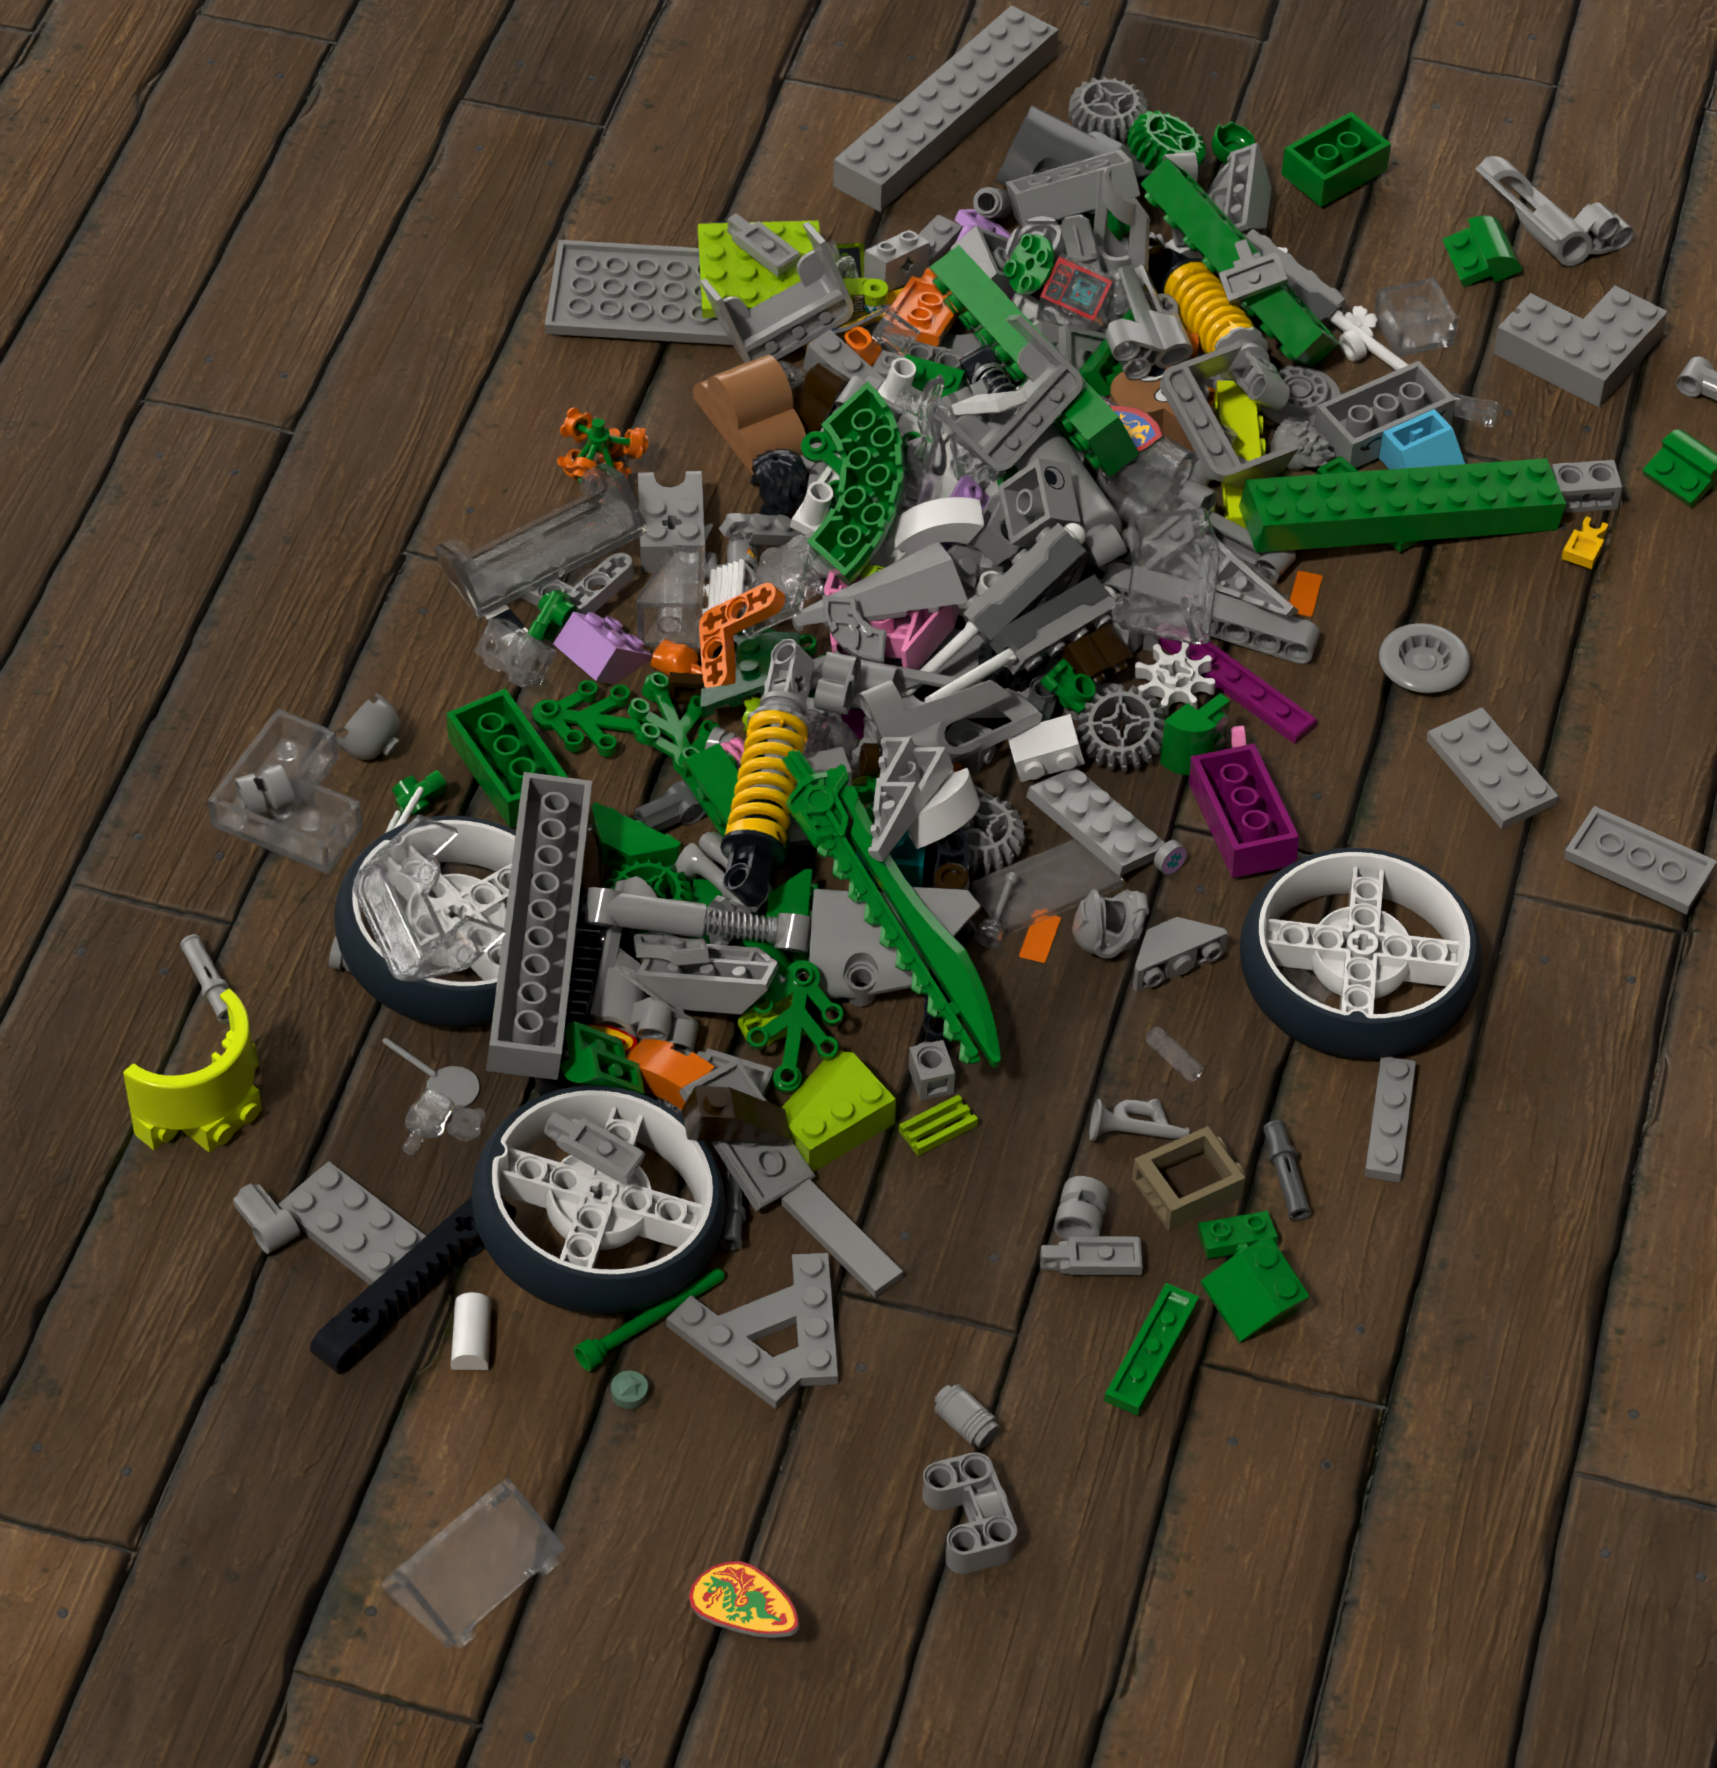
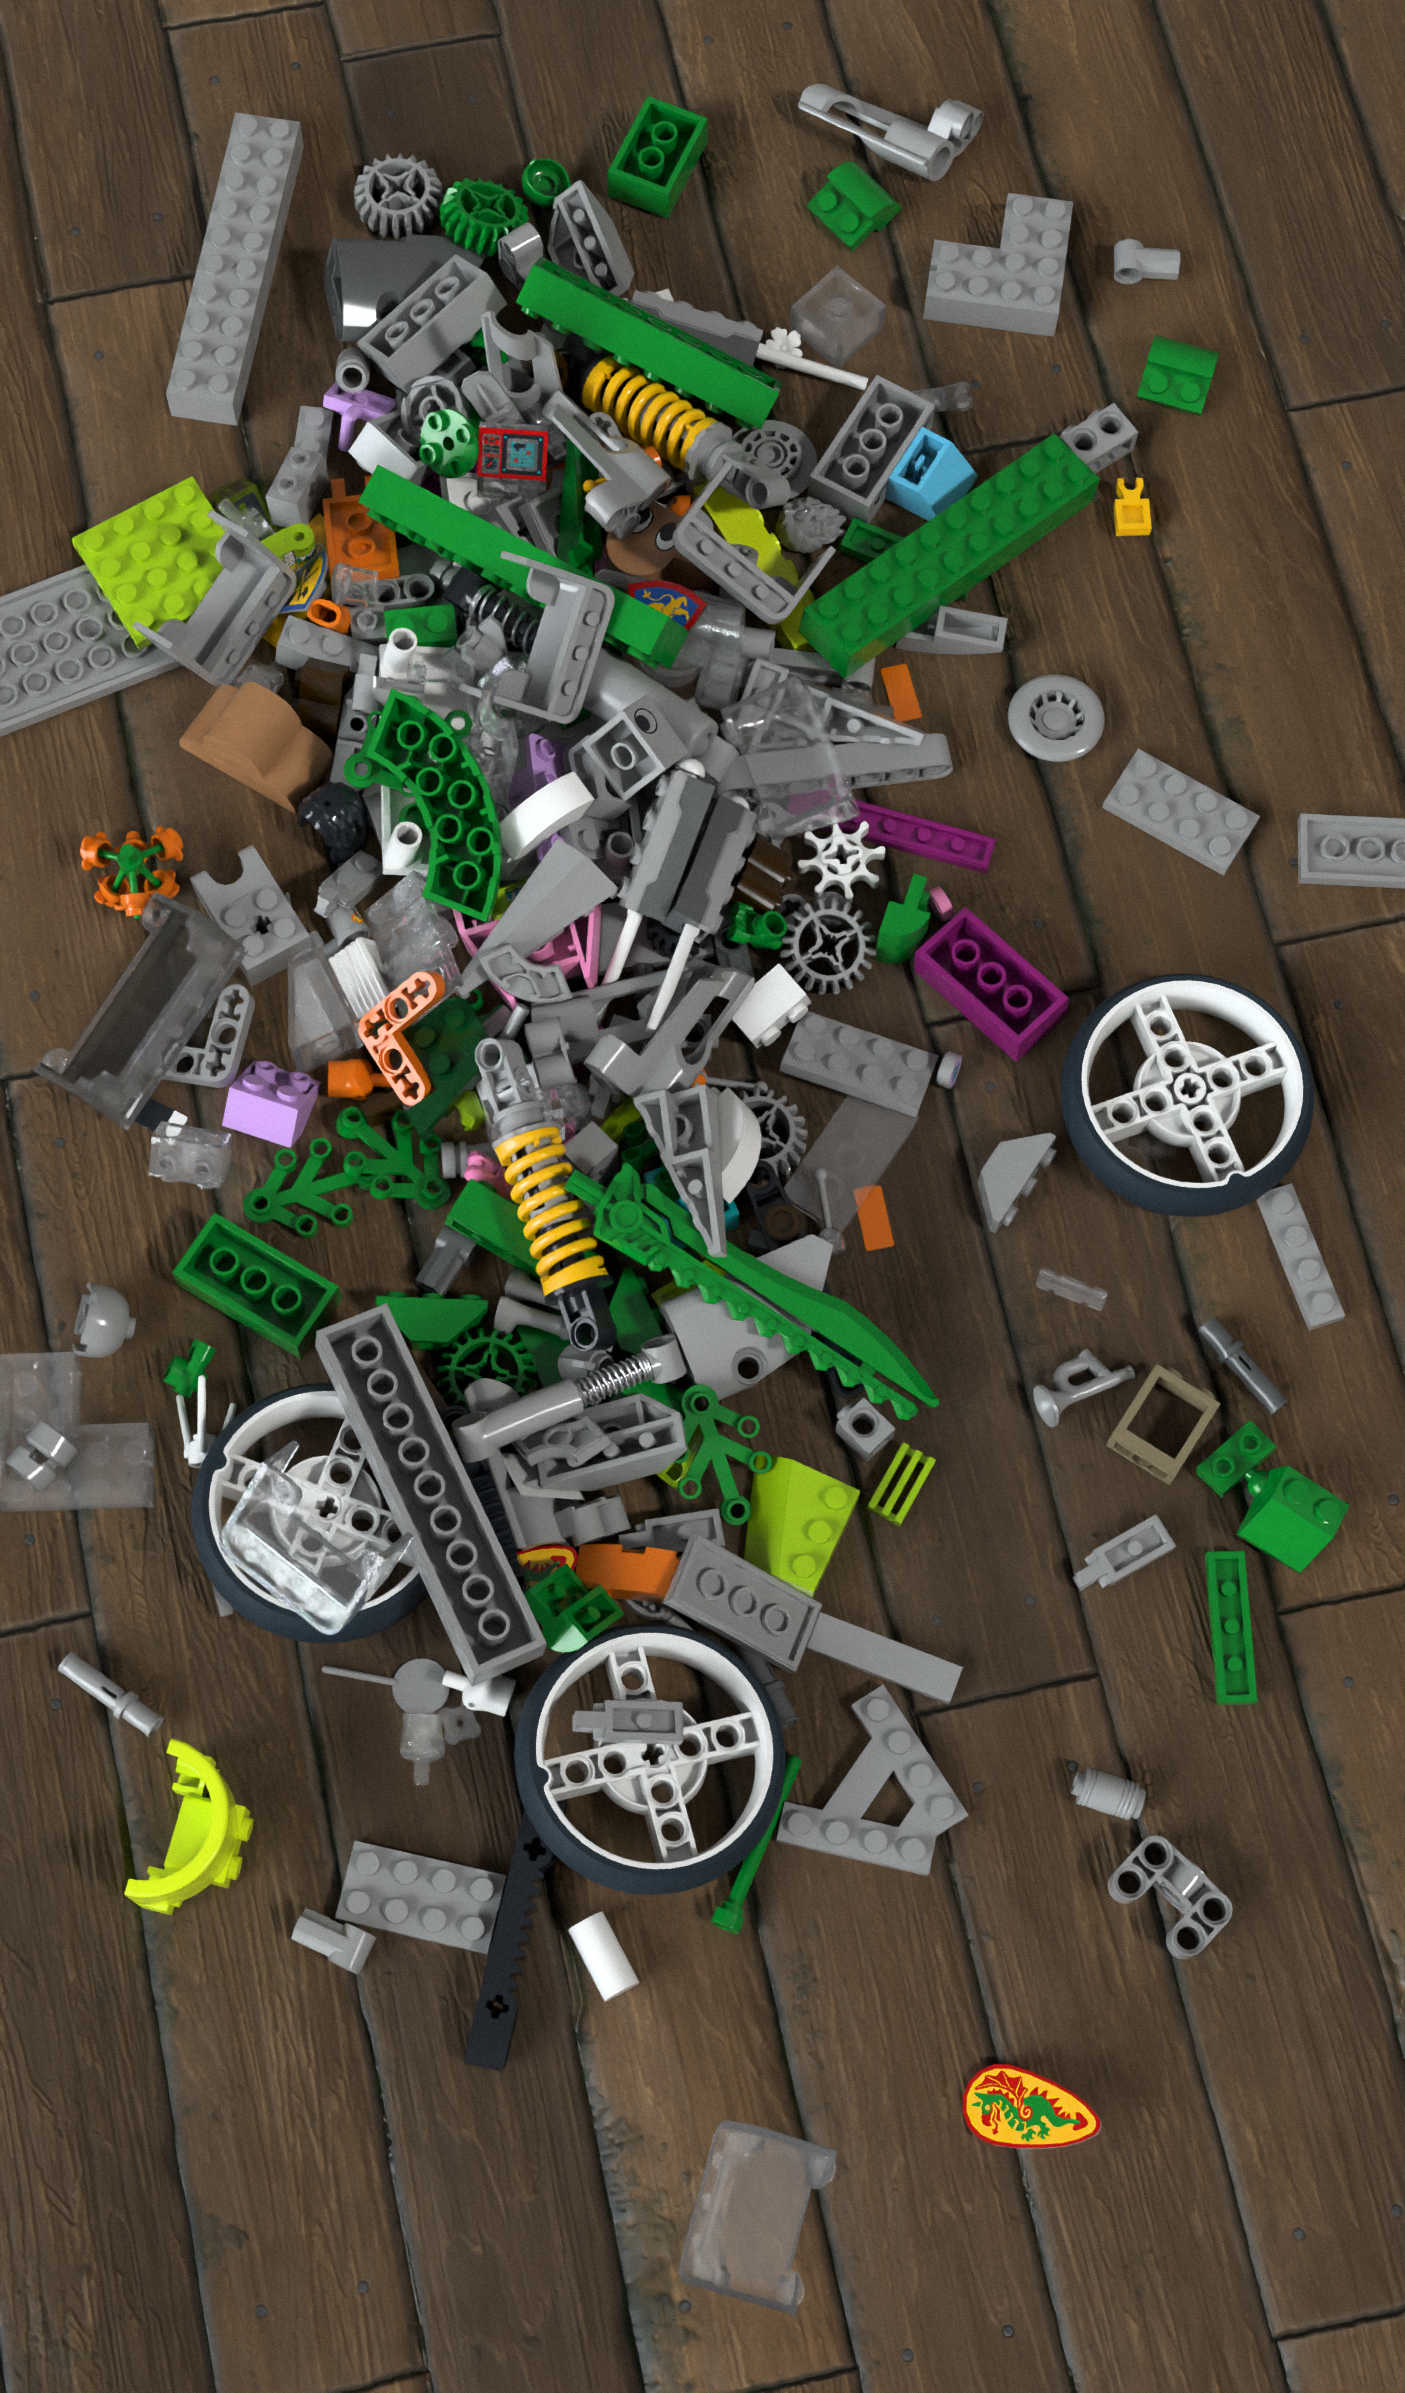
camera: 30 degrees left, 20 degrees up
green plate [528,590,578,641] -> none
sand green tile [611,1371,648,1409] -> none
dark brown slope [682,1086,791,1143] -> none
light grey hinge [727,213,800,277] -> none
dark brown tile [859,743,880,777] -> none
white tile [951,390,1027,416] -> none
light grey wheel [1054,1176,1110,1241] -> none
light grey helmet [1072,889,1149,958] -> none
light grey hinge [1219,239,1289,304] -> none
white tile [1339,330,1367,362] -> none
none -> white piece [442,1670,517,1717]
none -> light grey slope [895,605,1008,655]

